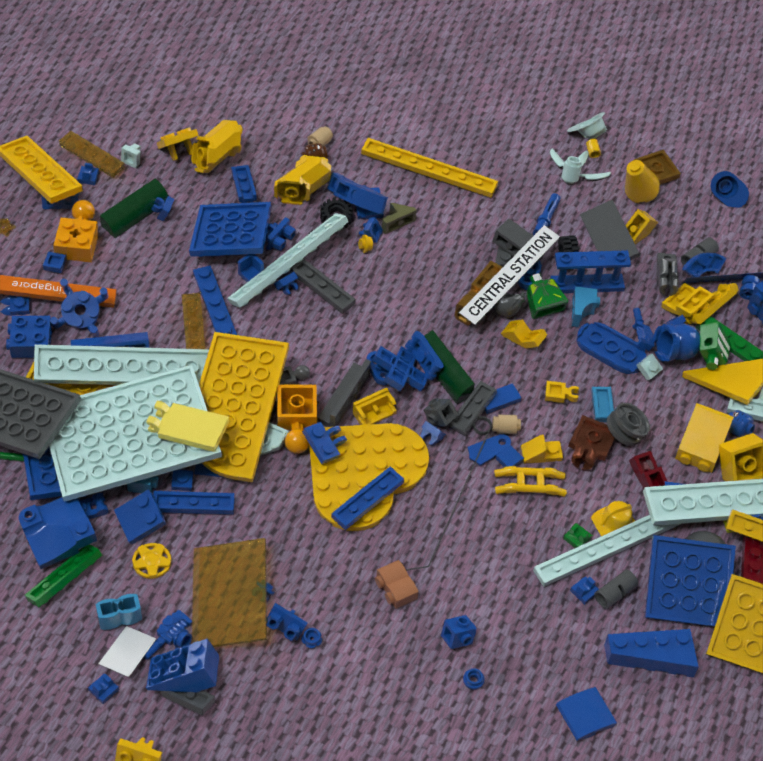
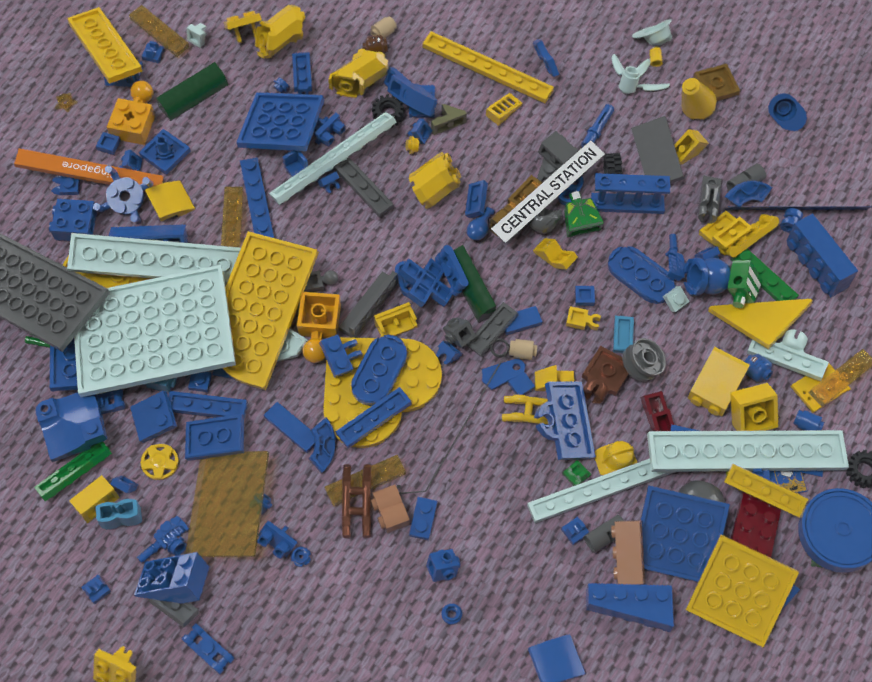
camera: 10 degrees right, 10 degrees up
white sticker [98,626,156,677] -> none
light yellow tile [146,400,230,452] -> none
blue tile [151,196,174,221] -> none
dark azure arch [572,286,600,327] -> none
none -> yellow hinge [69,475,120,524]
none -> blue tile [110,475,138,493]
none -> blue tile [119,150,142,171]
none -> blue plate [139,129,191,175]
none -> yellow slope [145,181,195,222]
none -> blue plate [181,623,235,675]
none -> blue tile [185,414,244,461]
none -> blue tile [263,402,315,453]
none -> blue plate [273,77,290,93]
none -> blue tile [308,418,336,473]
none -> clear yellow plate [324,455,406,506]
none -> copper piece [342,464,371,538]
none -> blue tile [351,335,407,406]
none -> yellow brick [409,152,461,209]
none -> blue plate [409,497,437,541]
none -> blue plate [465,180,488,218]
none -> blue piece [466,207,495,240]
none -> yellow slope [486,93,523,126]
none -> blue tile [533,39,559,77]
none -> plate [534,382,596,460]
none -> blue plate [575,286,595,306]
none -> nougat brick [611,520,645,584]

